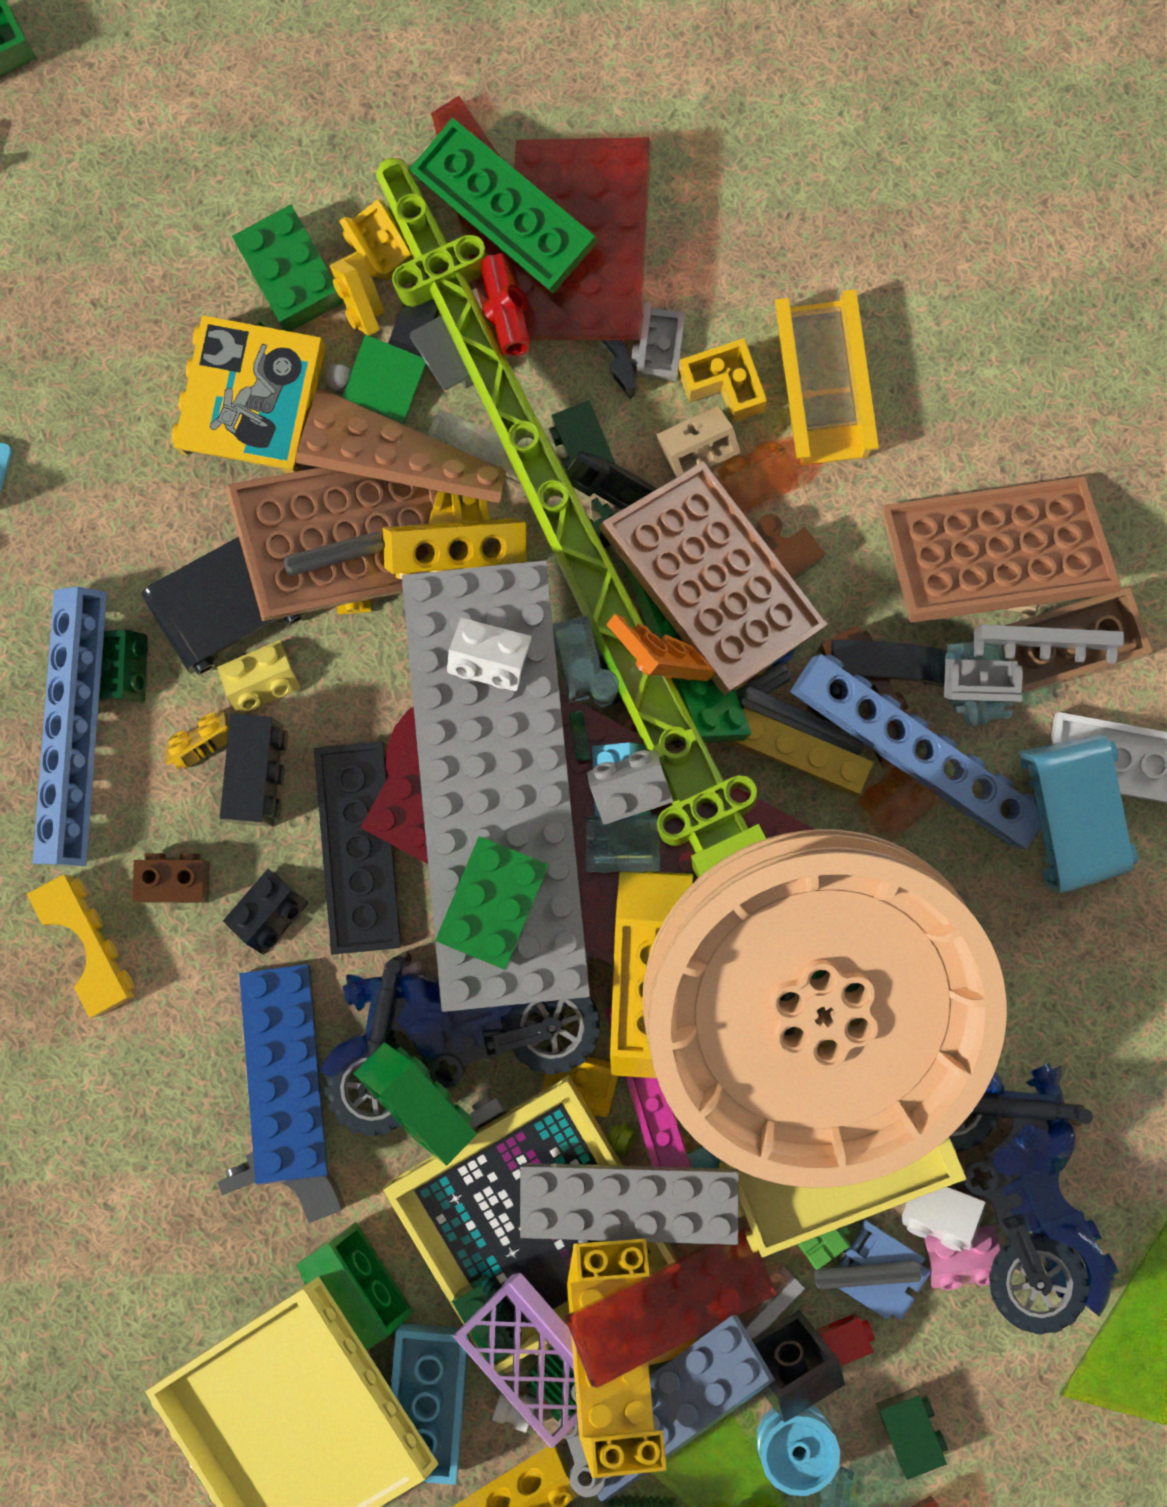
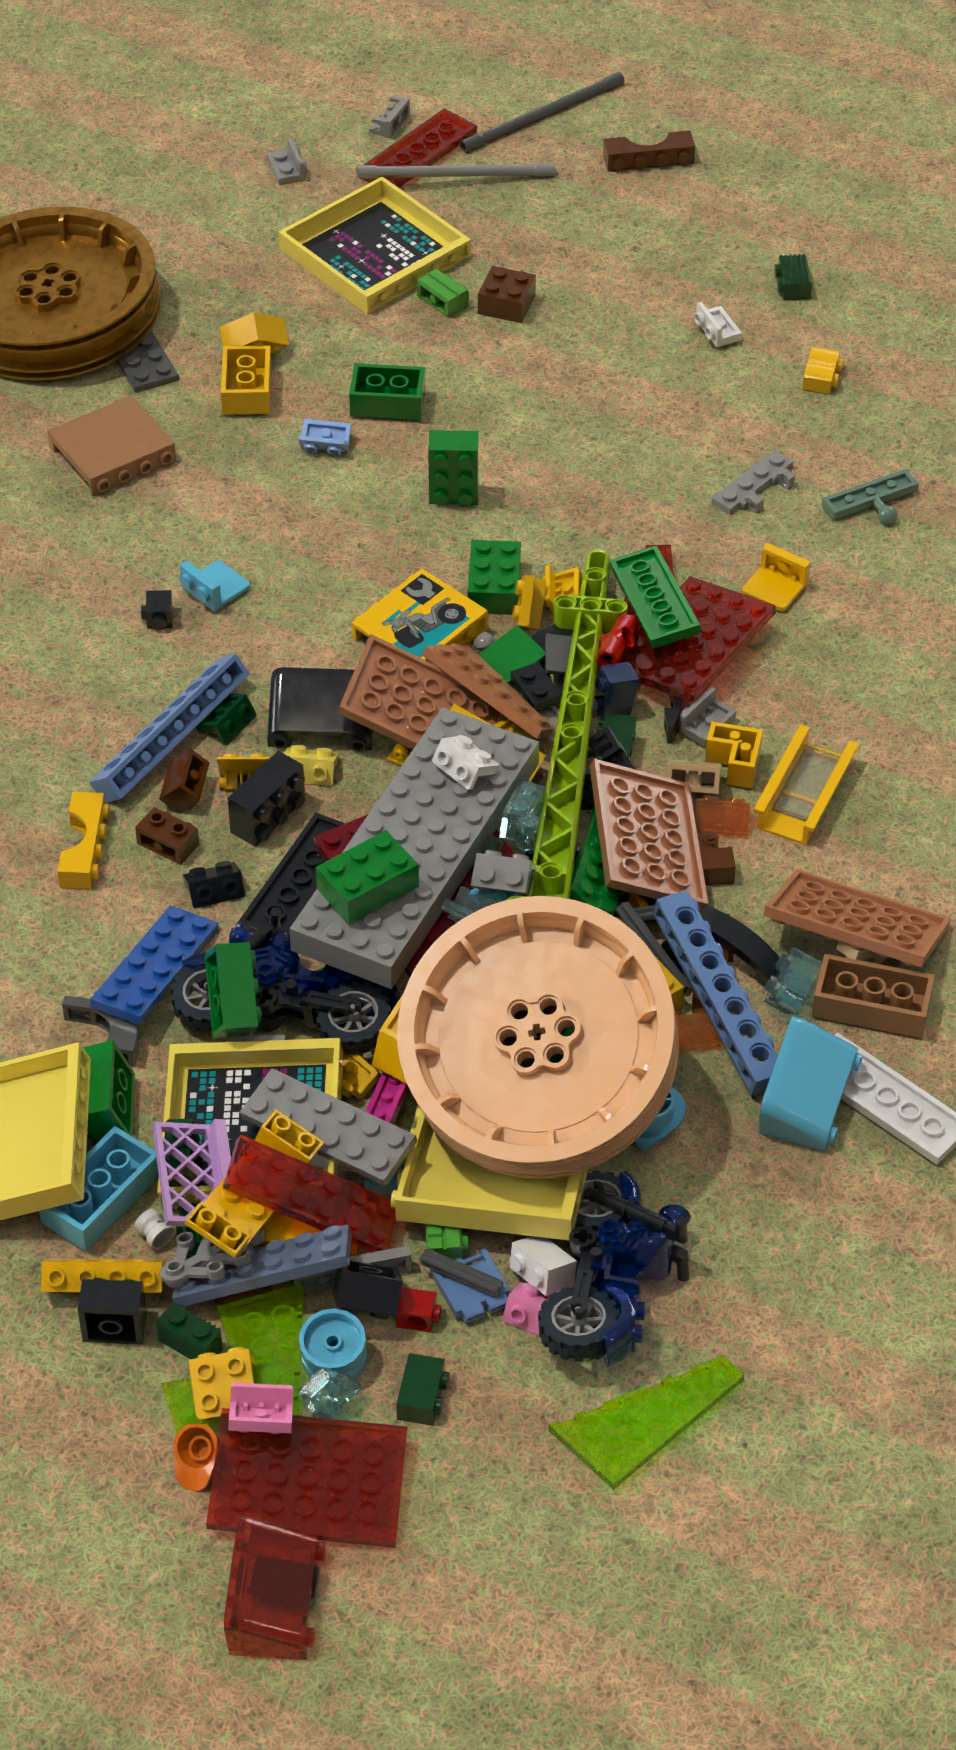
camera: 25 degrees right, 35 degrees down
dark grey axle [283,531,384,576] -> none
orange wing [606,614,716,681] -> none
light grey hinge [944,659,1023,702] -> none
light grey hinge [974,624,1124,664] -> none
none -> reddish brown brick [159,748,210,813]
none -> green brick [428,430,479,505]
none -> black bracket [510,662,562,713]
none -> dark blue brick [593,662,639,721]
none -> yellow bracket [742,543,811,611]

